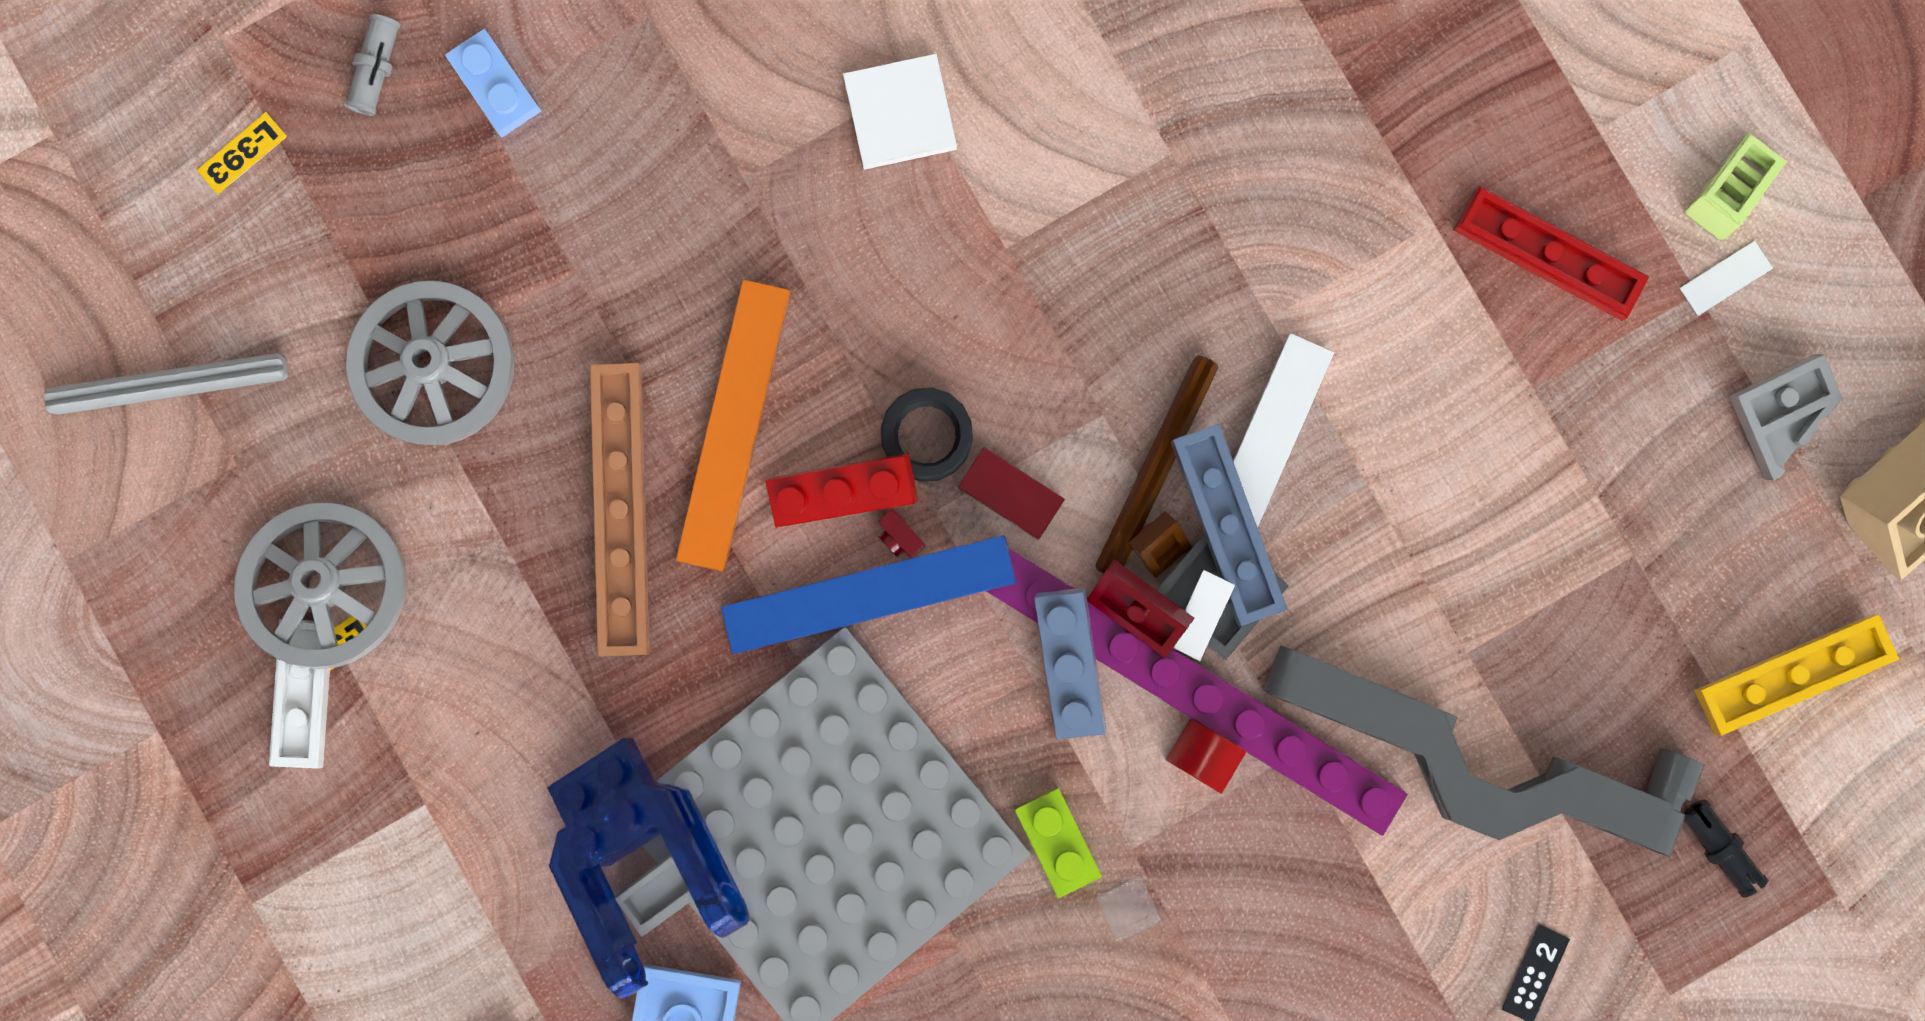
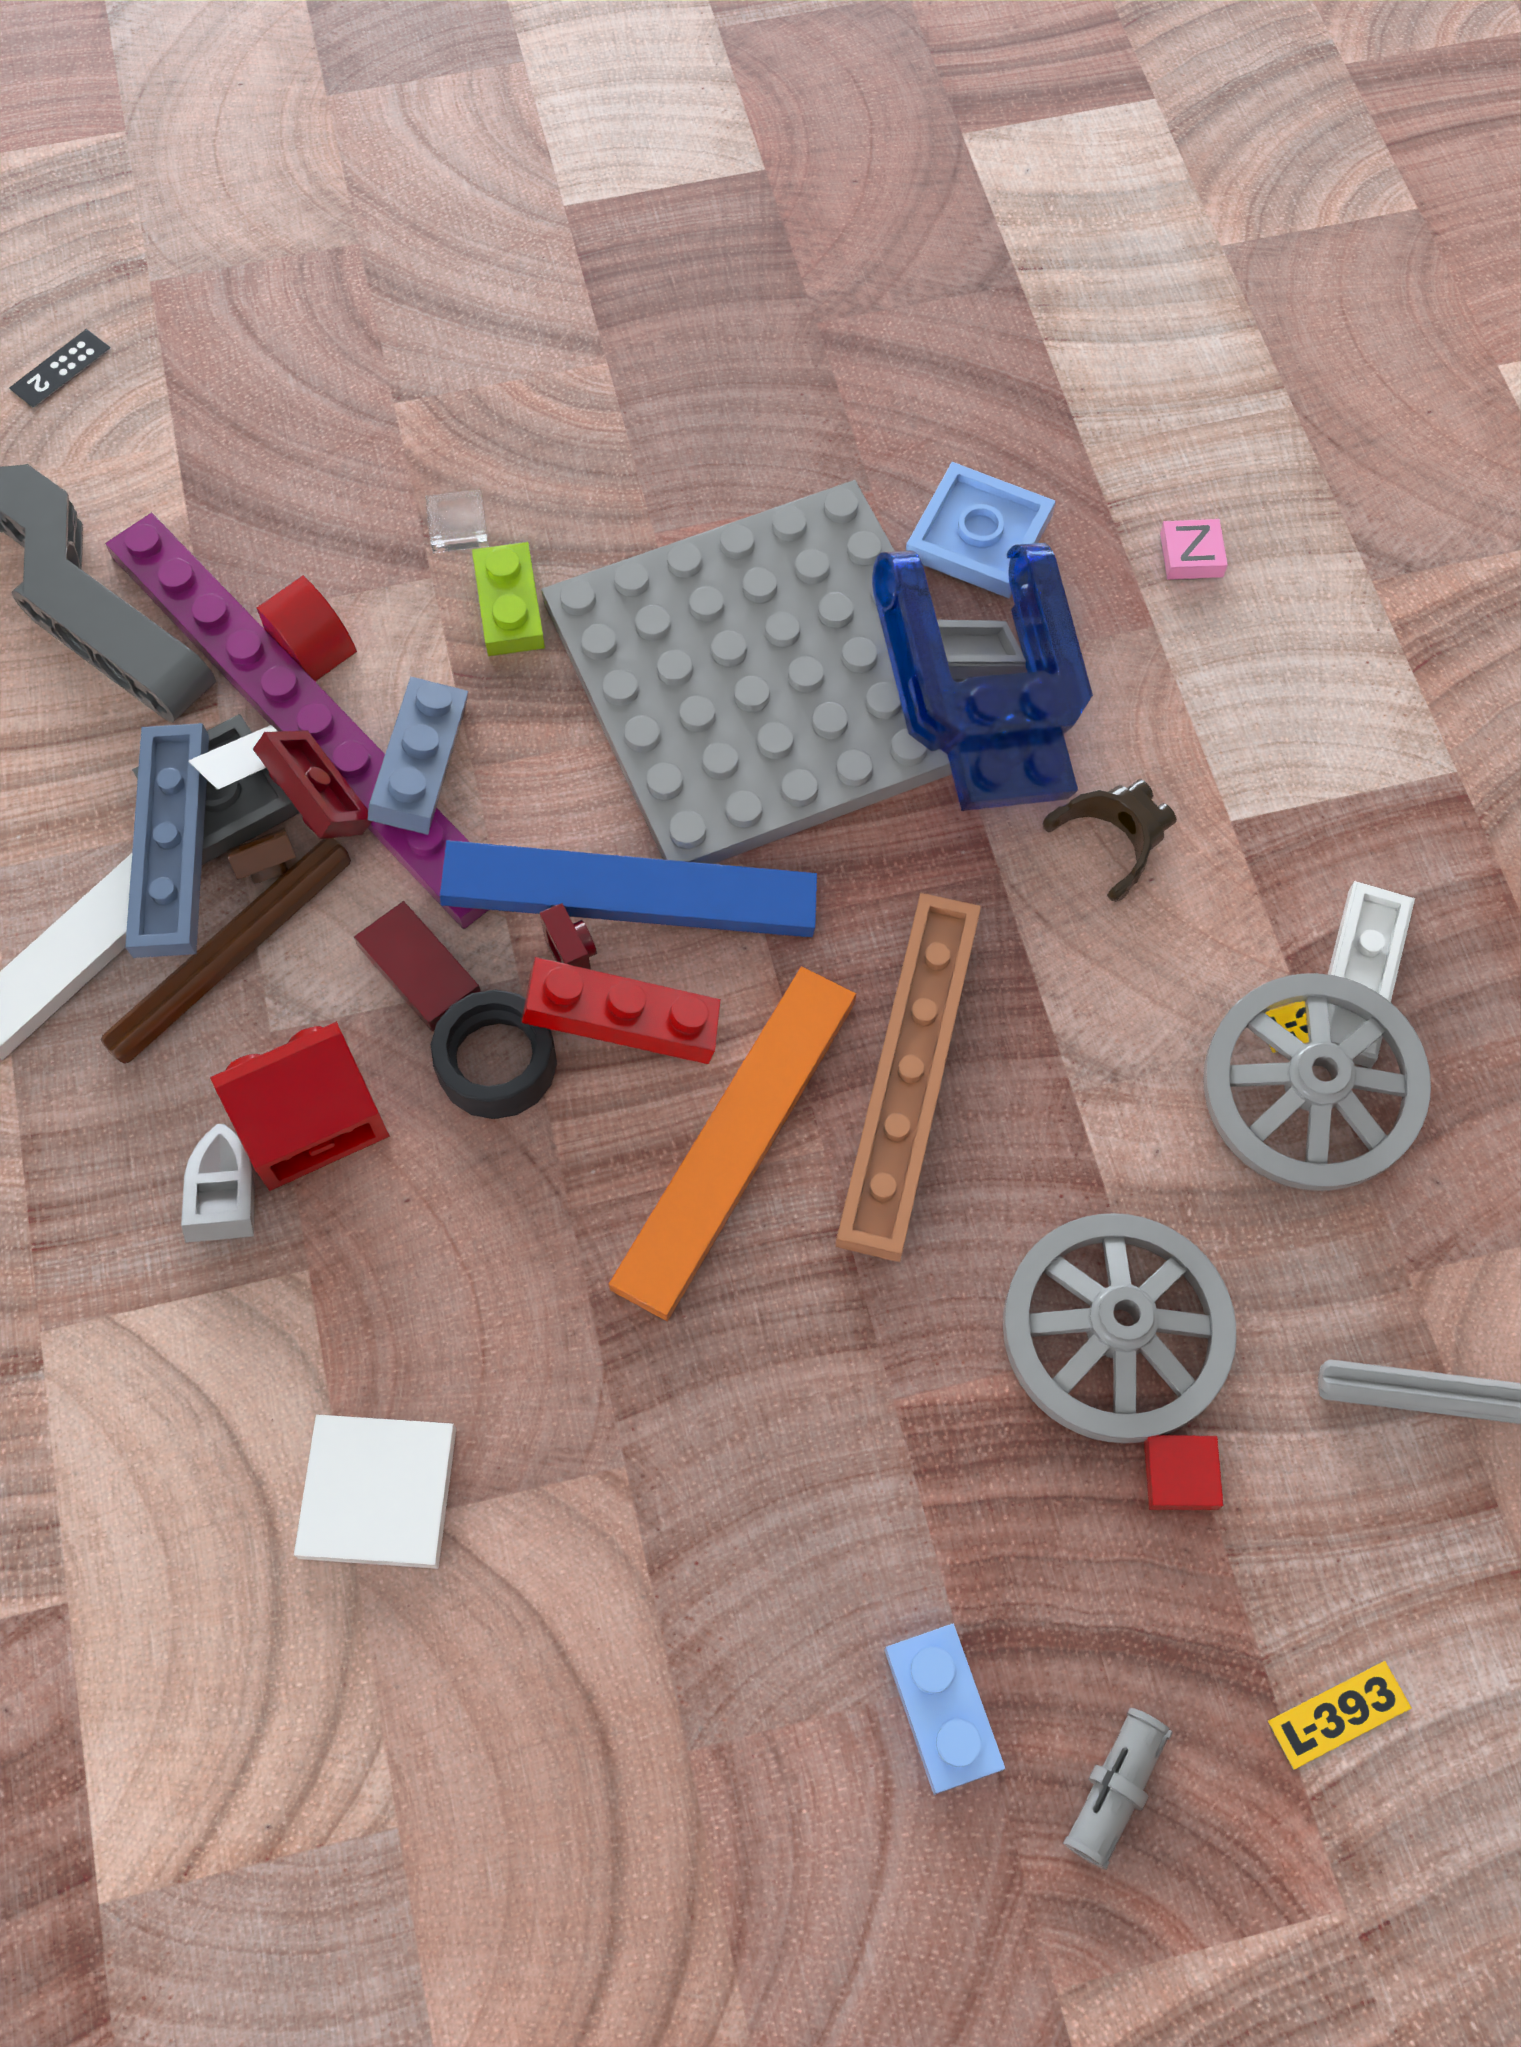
camera: 160 degrees left, 20 degrees down
none -> light grey plate [181,1124,255,1243]
none -> red slope [210,1021,390,1191]
none -> dark brown helmet [1043,779,1177,902]
none -> red tile [1144,1435,1224,1510]

